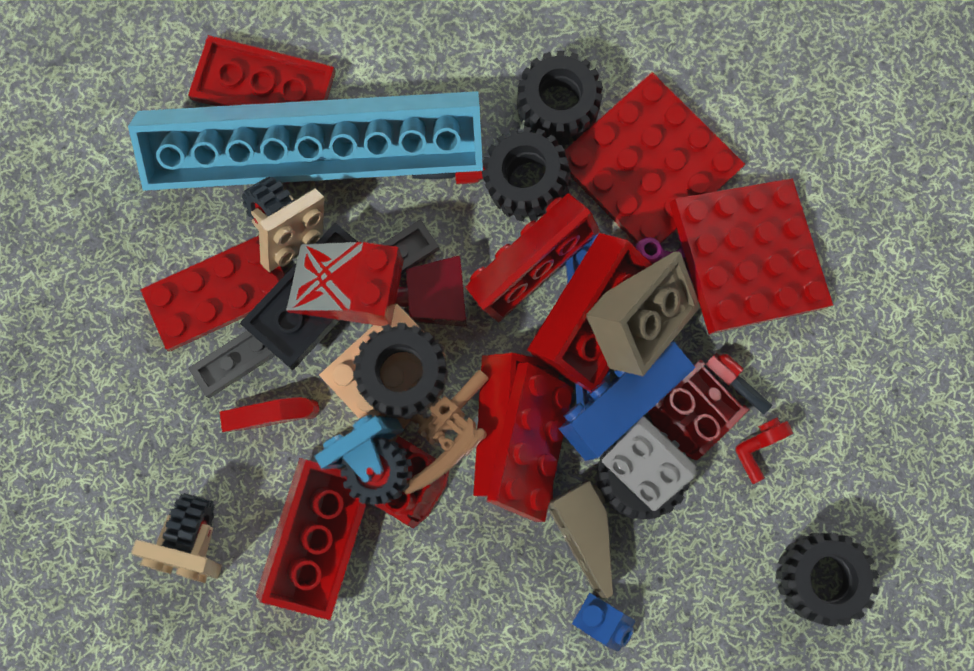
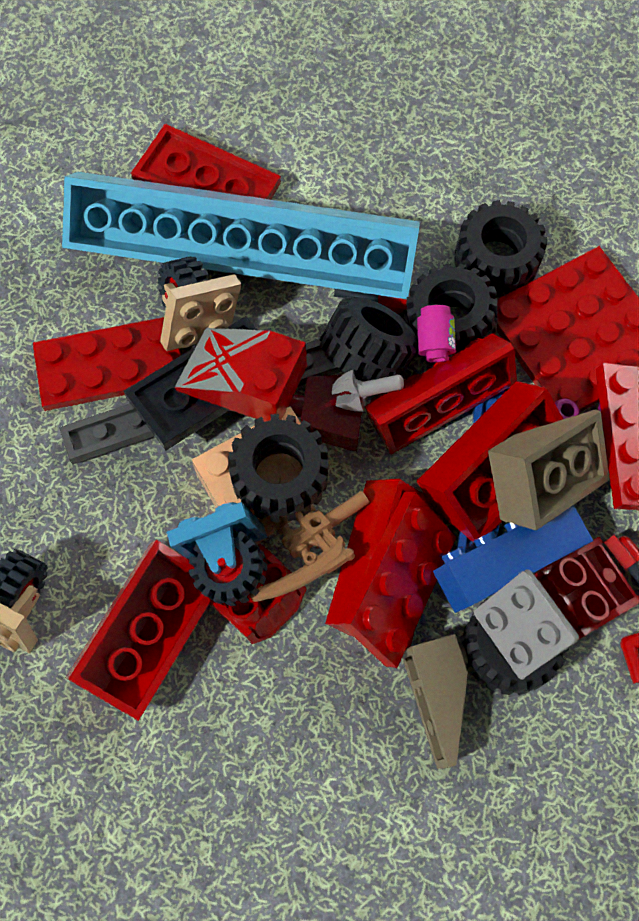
camera: 10 degrees right, 10 degrees down
red piece [219,397,319,432] -> none
blue bracket [572,593,635,652] -> none
none -> black tyre [319,297,419,382]
none -> light grey bar [332,370,404,412]
none -> dark pink brick [417,305,456,362]

